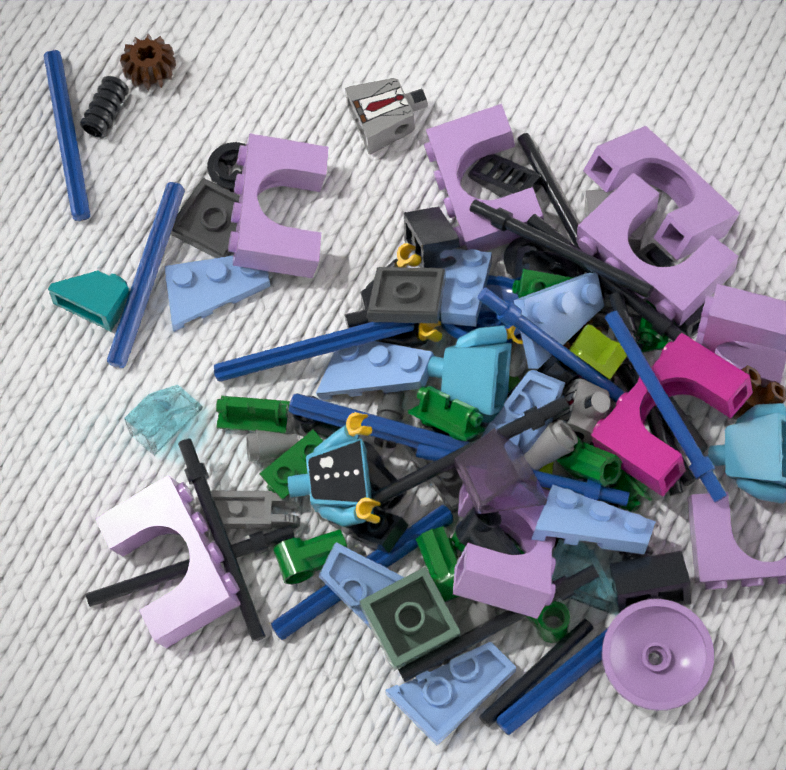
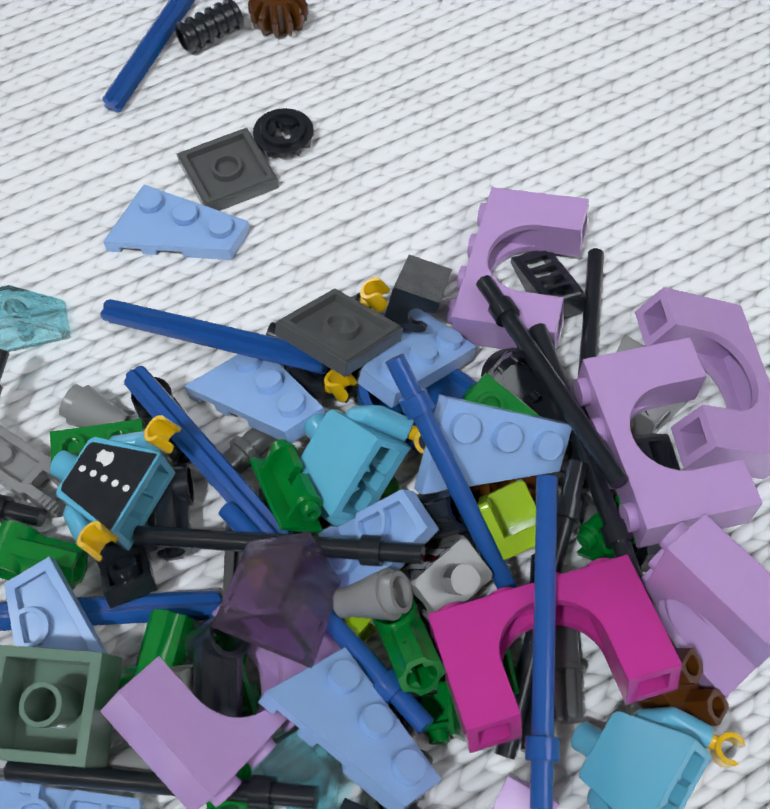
camera: 30 degrees right, 5 degrees down
teal slope [48,270,130,332] -> none
blue axle [107,182,185,368] -> none
green hinge [216,395,290,434] -> none
lavender arch [228,133,329,278] -> none
light grey torso [345,78,428,155] -> none

